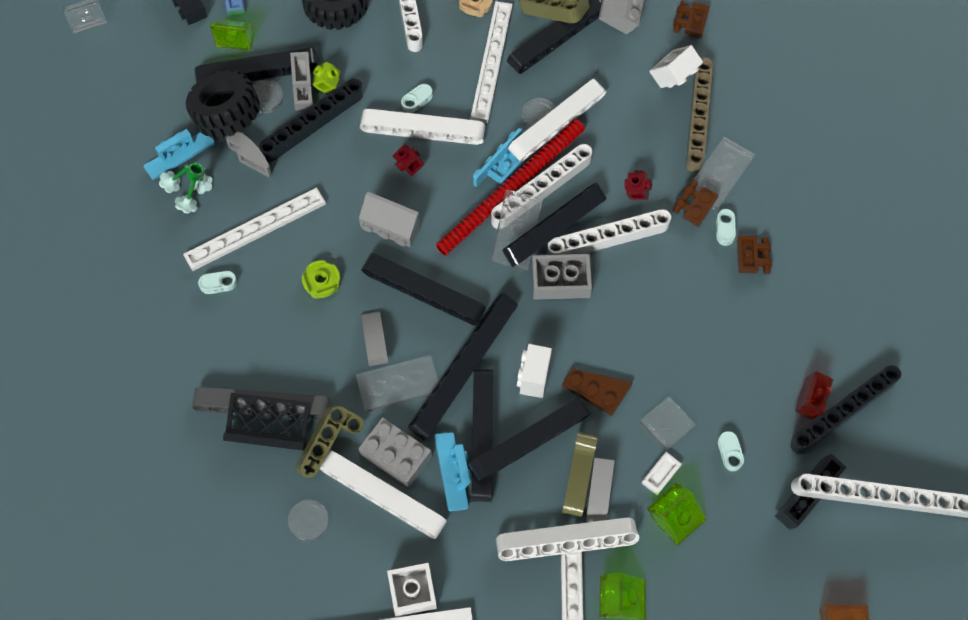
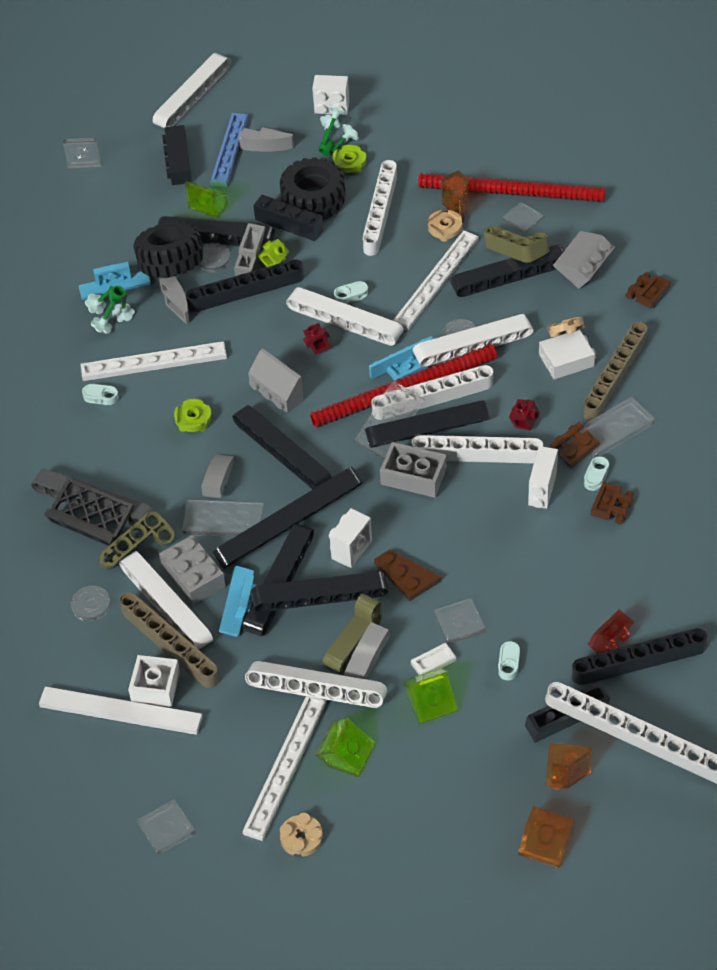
camera: 25 degrees right, 15 degrees down
white brick [649,45,703,88] -> none
none -> dark tan beam [119,592,219,688]
none -> black brick [253,195,323,241]
none -> white brick [528,446,558,509]
none -> white brick [539,329,596,379]
none -> clear orange slope [546,743,593,790]
none -> tan plate [547,317,584,337]

